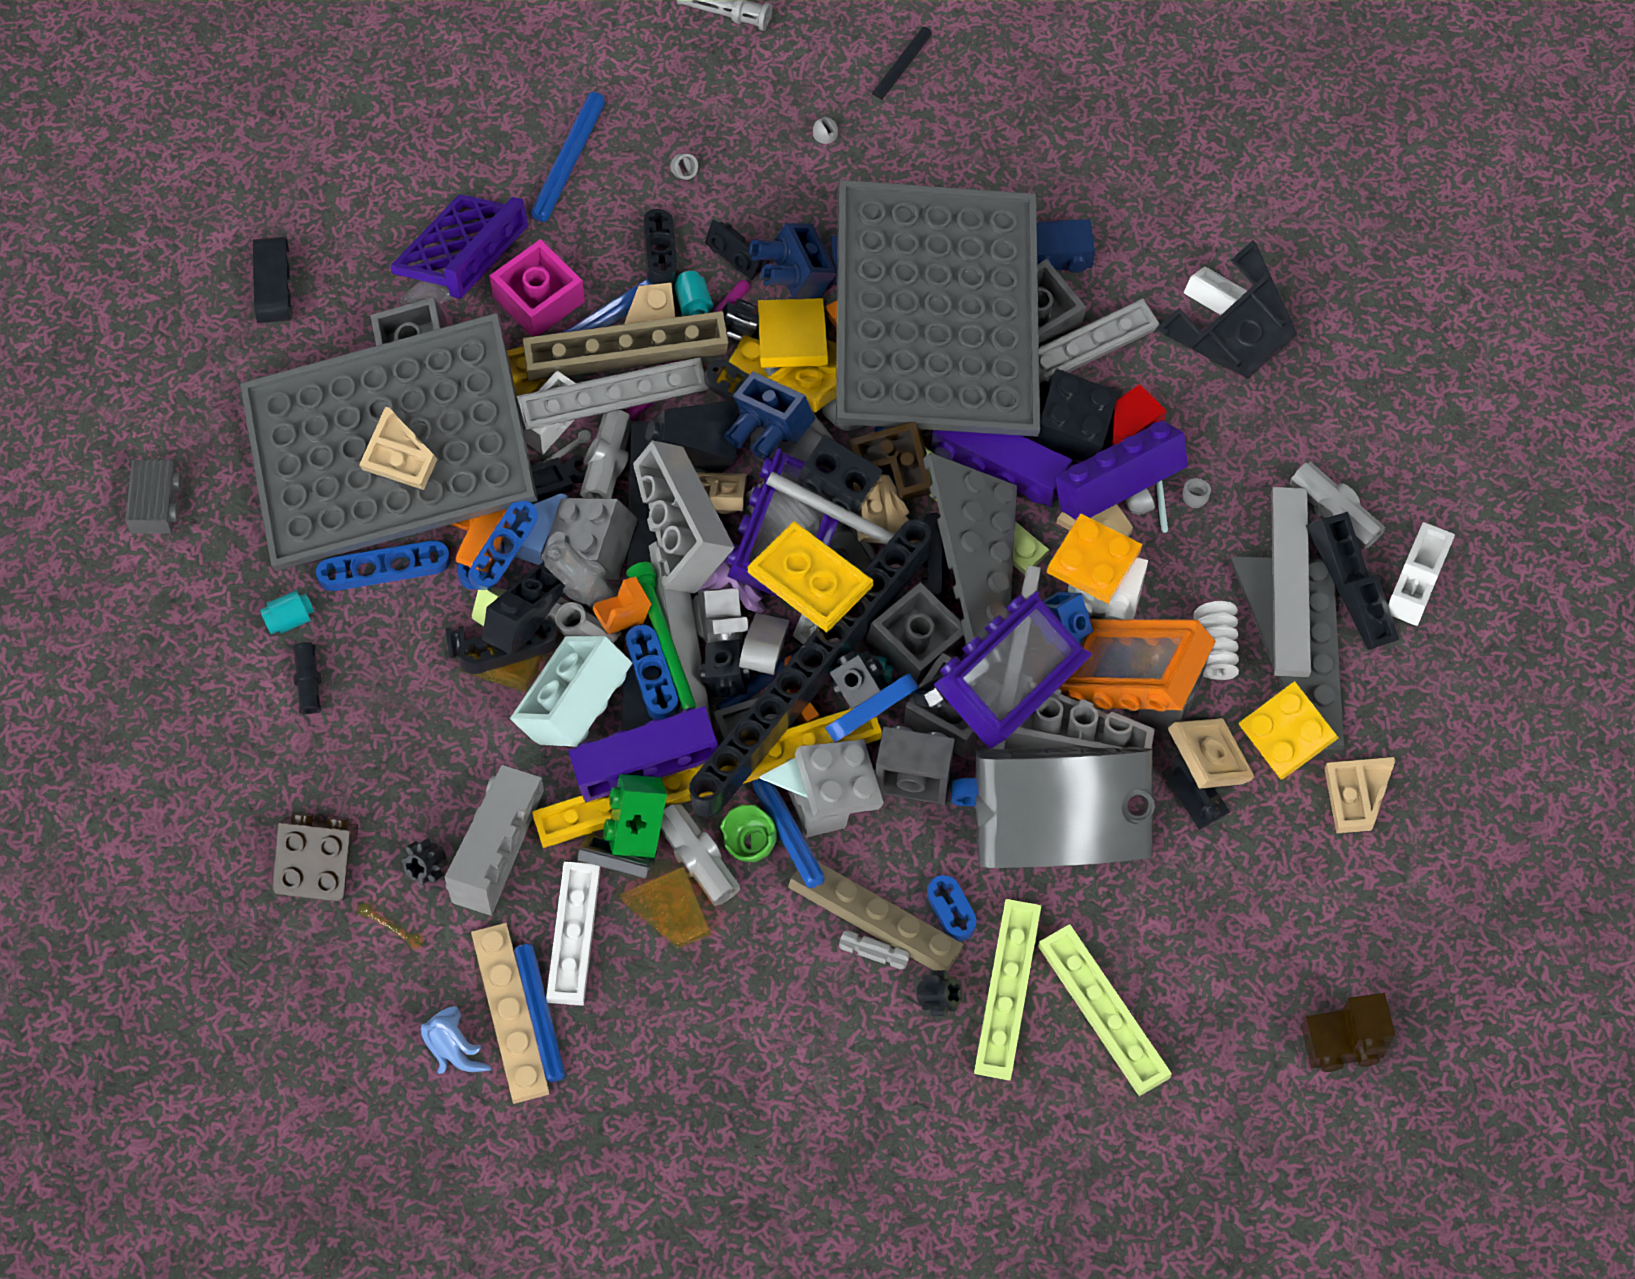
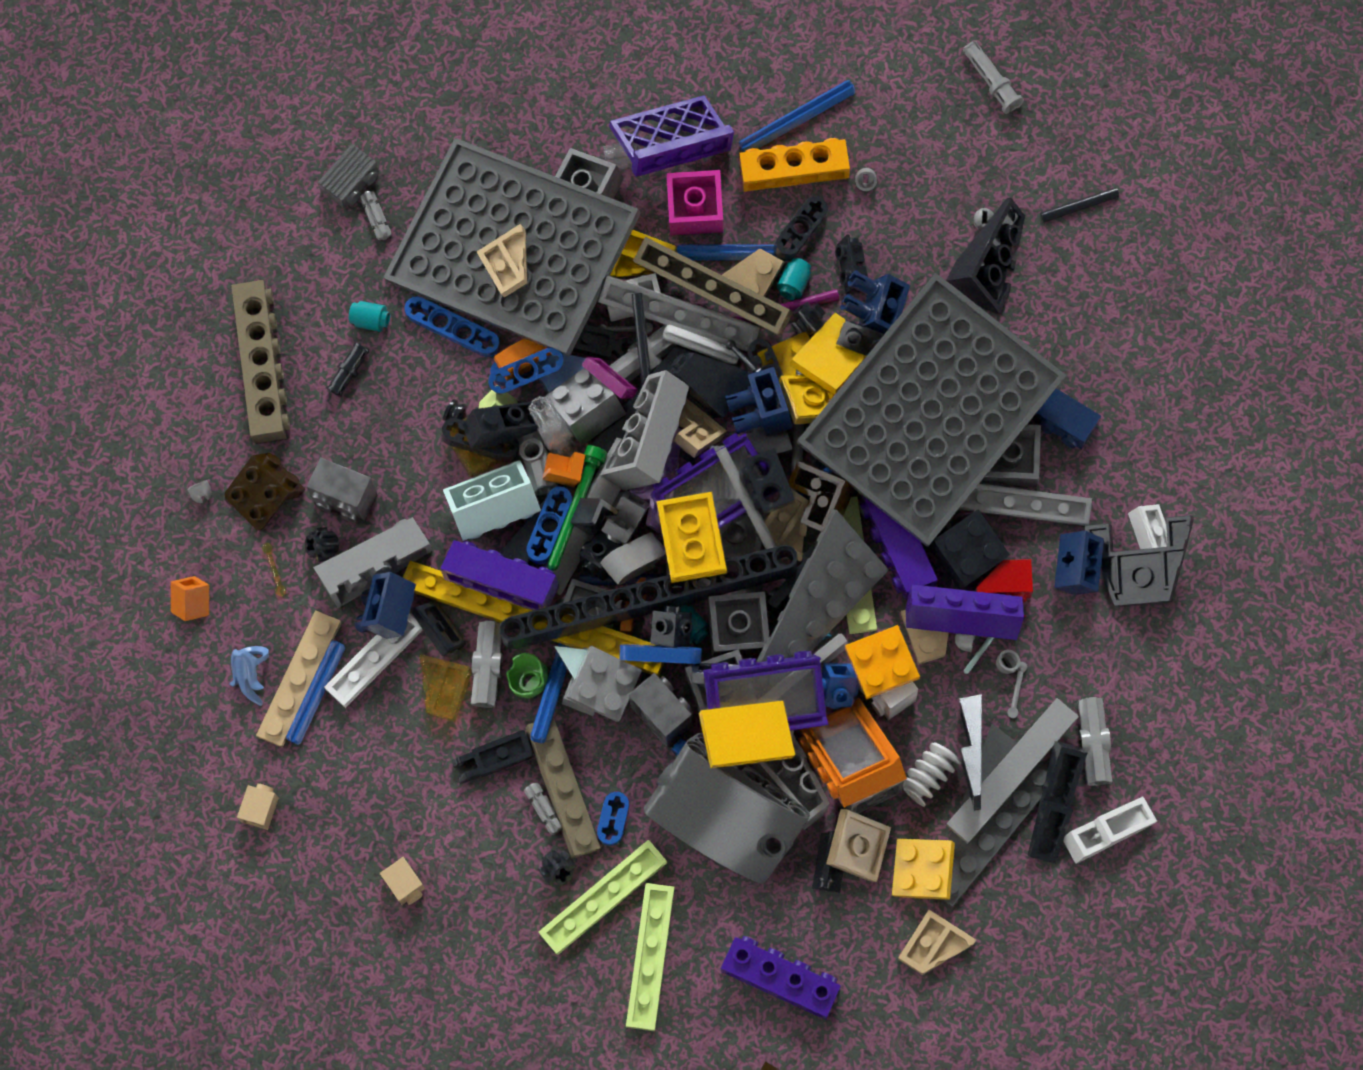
camera: 45 degrees right, 10 degrees up
black beam [253,237,291,323] -> none
green brick [603,774,667,858] -> none
none -> orange panel [171,576,209,621]
none -> light grey hinge [187,480,212,503]
none -> dark tan brick [231,280,290,444]
none -> tan brick [237,784,279,830]
none -> flat silver brick [307,458,378,523]
none -> dark blue brick [355,572,416,639]
none -> light grey axle [360,191,392,240]
none -> tan brick [380,857,425,905]
none -> black hinge [452,730,534,784]
none -> black panel [570,498,619,535]
none -> magenta tile [582,357,638,399]
none -> black bar [631,293,651,389]
none -> white axle [663,325,739,365]
none -> yellow tile [699,701,795,768]
none -> dark purple brick [721,936,841,1020]
none -> black hinge [725,340,761,373]
none -> light orange brick [739,138,850,192]
none -> black hinge [836,320,885,356]
none -> black wedge [946,197,1025,314]
none -> slope [959,694,982,811]
none -> light grey hinge [1007,662,1027,718]
none -> dark blue brick [1054,531,1104,595]

